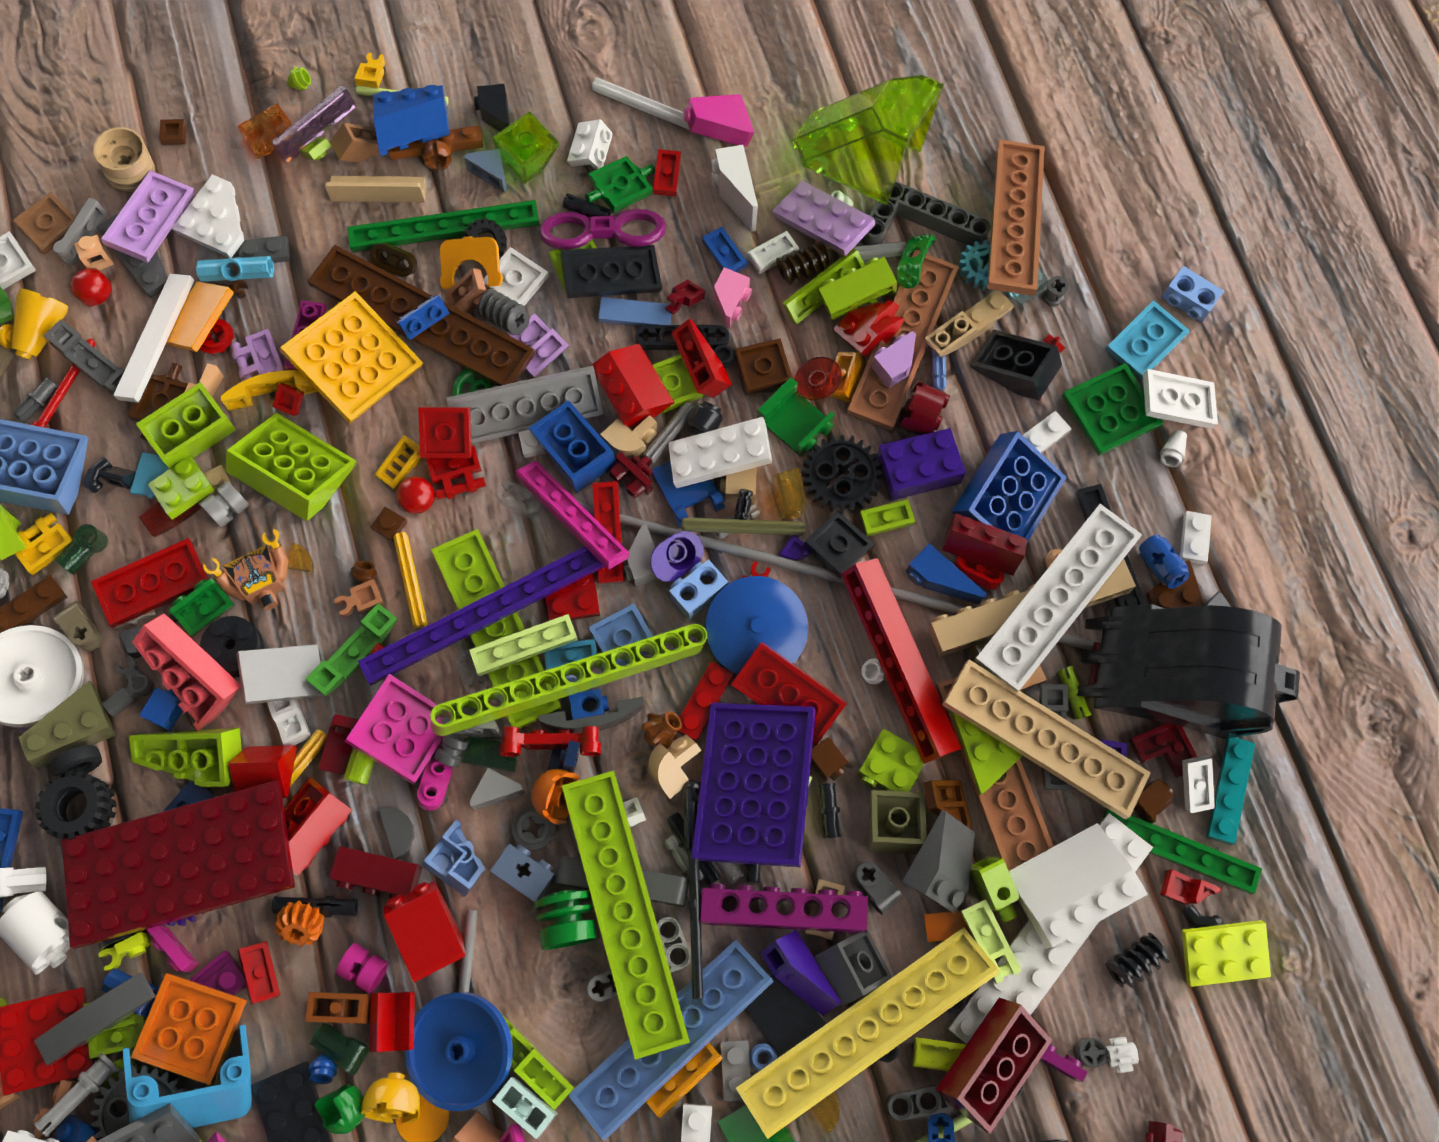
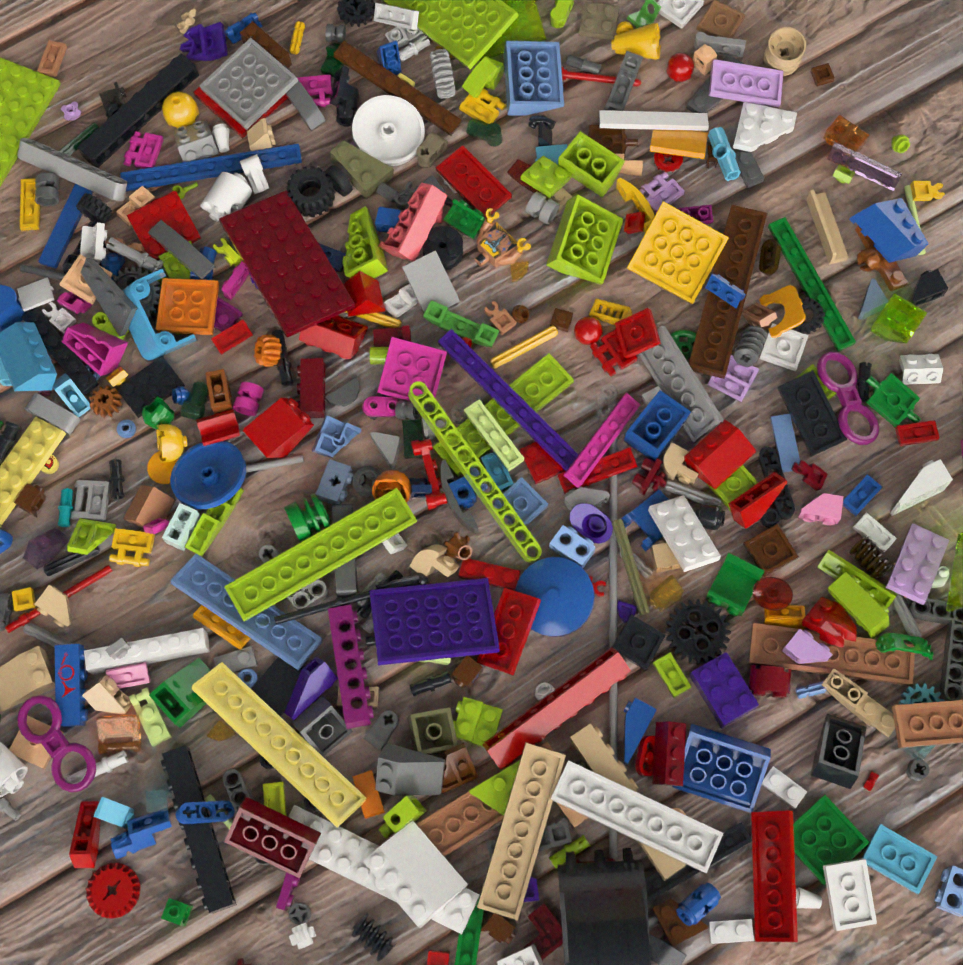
camera: 85 degrees right, 0 degrees up
medium nougat slope [330,123,379,163] -> none
black piece [734,489,753,520] -> none
yellowish green plate [960,899,1021,984] -> none
none -> red plate [751,810,798,942]

